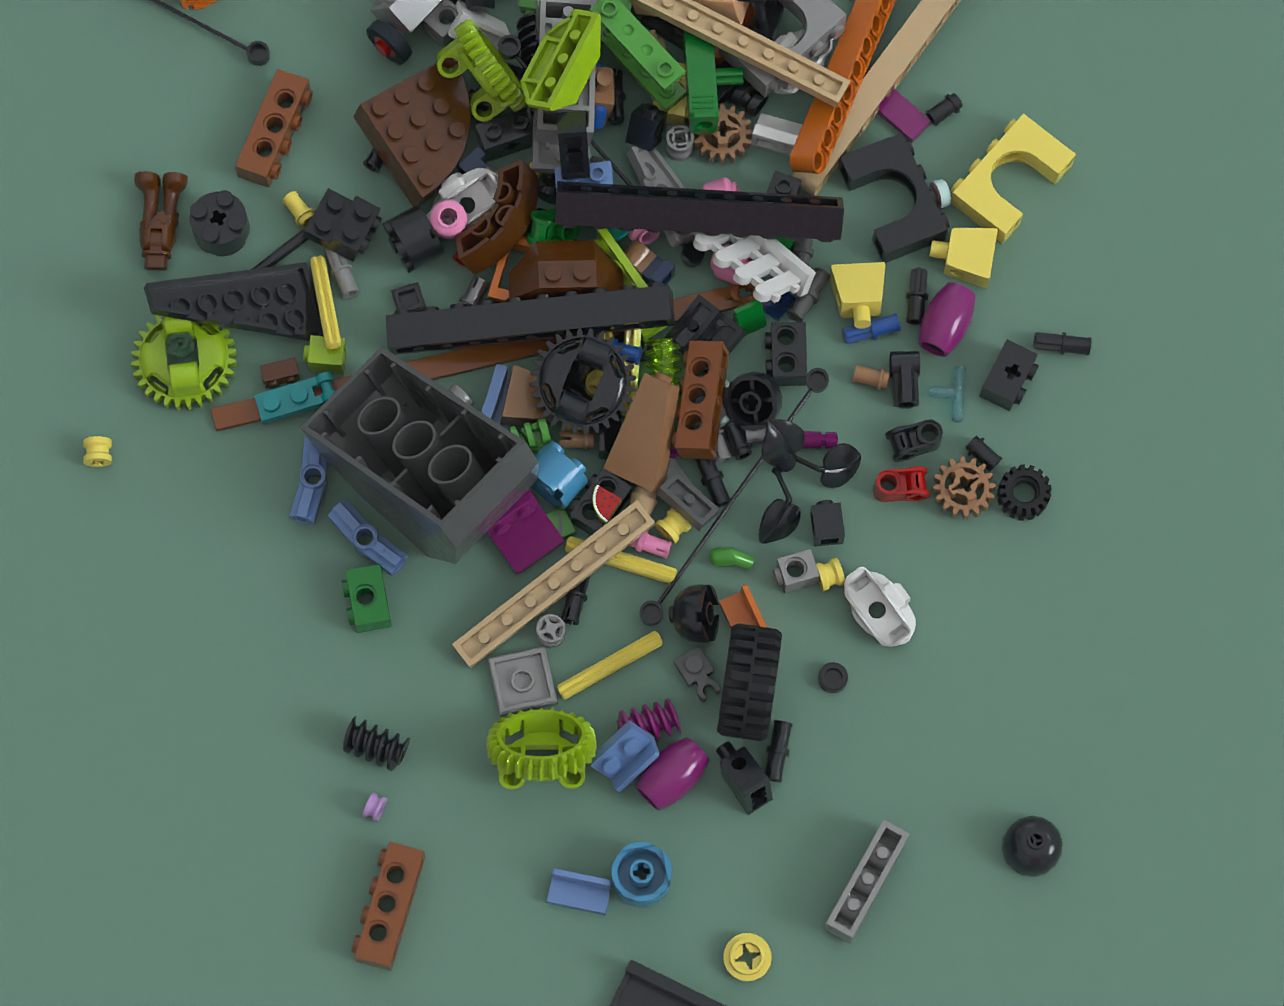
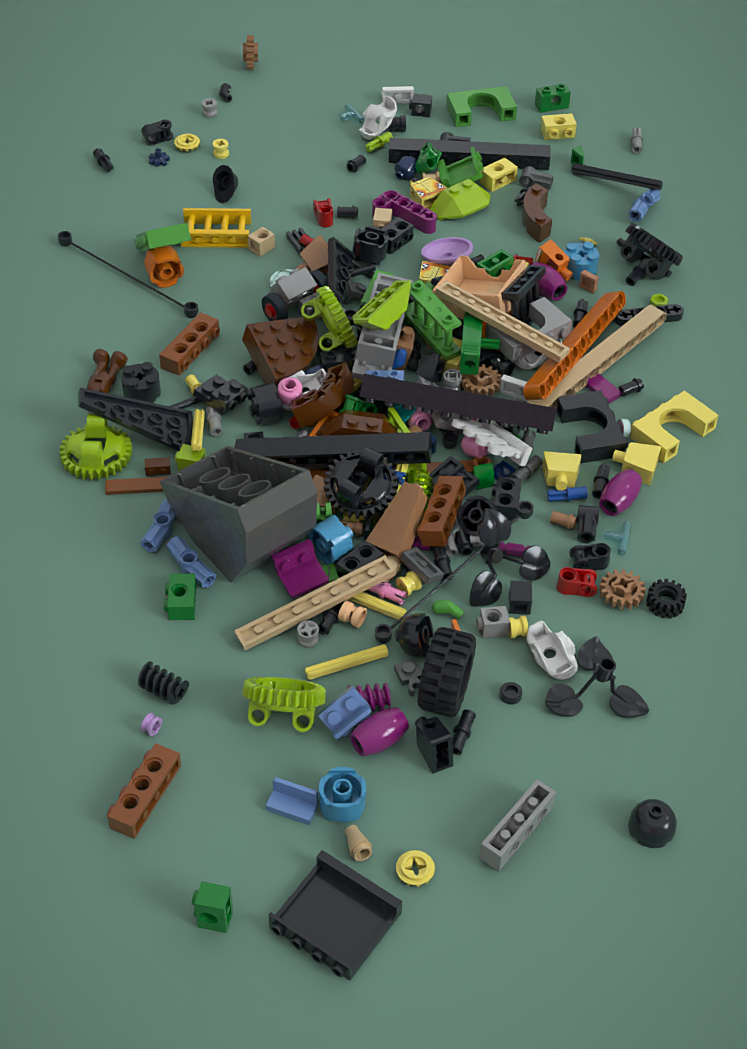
camera: 10 degrees right, 25 degrees down
light yellow wheel [83,436,112,467] -> none
clear green plate [166,332,195,359] -> none
teal plate [254,372,337,425] -> none
light grey tile [488,646,558,717] -> none
black brick [556,110,590,180] -> none
red tile [592,485,622,524] -> none
black pin [965,435,1002,471] -> none
black brick [979,339,1039,411] -> none
black axle [1033,332,1091,355] -> none
none -> light nougat wheel [338,601,367,628]
none -> tan cone [345,825,372,861]
none -> black plant [545,636,649,718]

